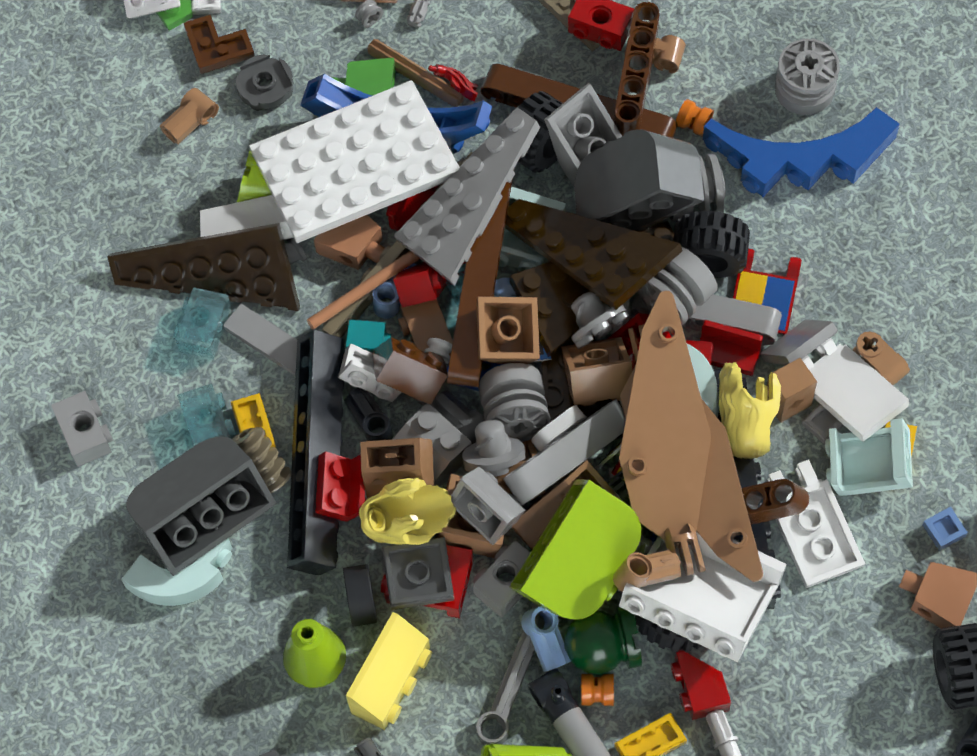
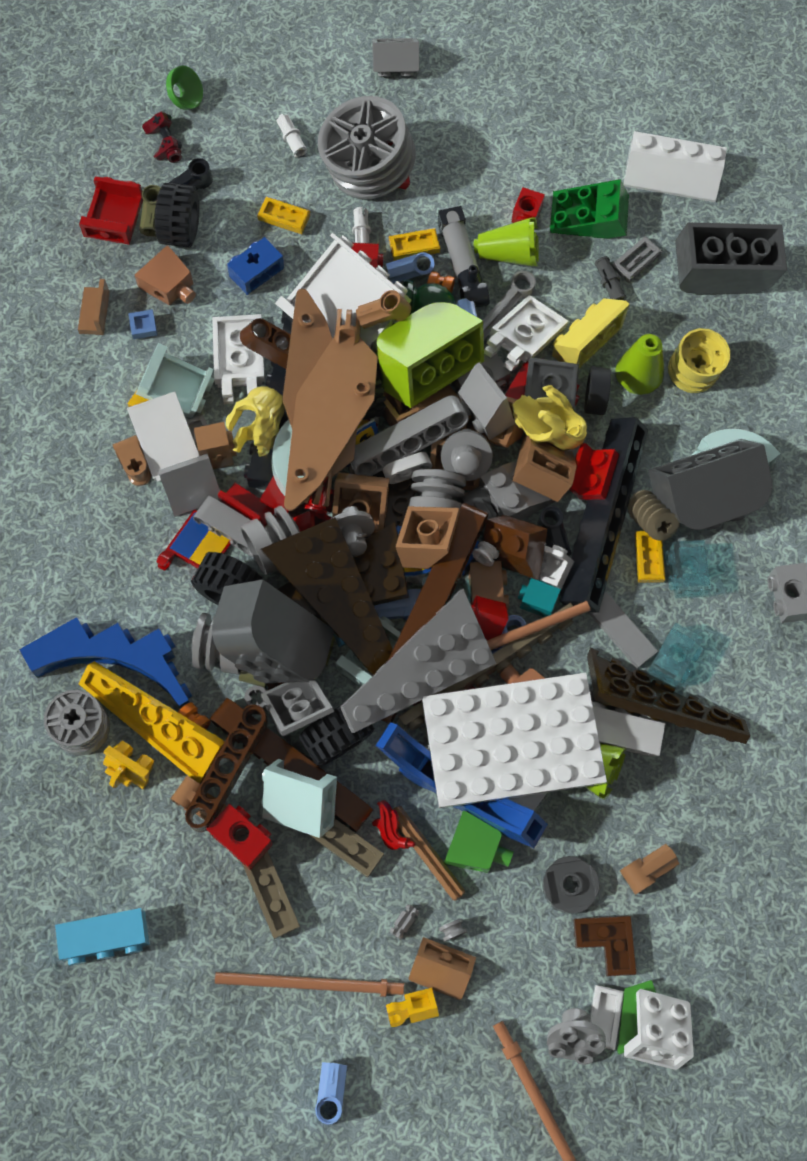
camera: 170 degrees left, 5 degrees up
none -> yellow wing [79,661,225,784]
none -> yellow hips [103,740,154,790]
none -> blue brick [227,237,284,295]
none -> yellow plate [257,196,311,234]
none -> light aqua panel [261,759,337,838]
none -> dark tan plate [307,818,384,878]
none -> light blue piece [386,252,435,284]
none -> white tile [484,295,568,371]
none -> light yellow wheel [668,328,730,393]

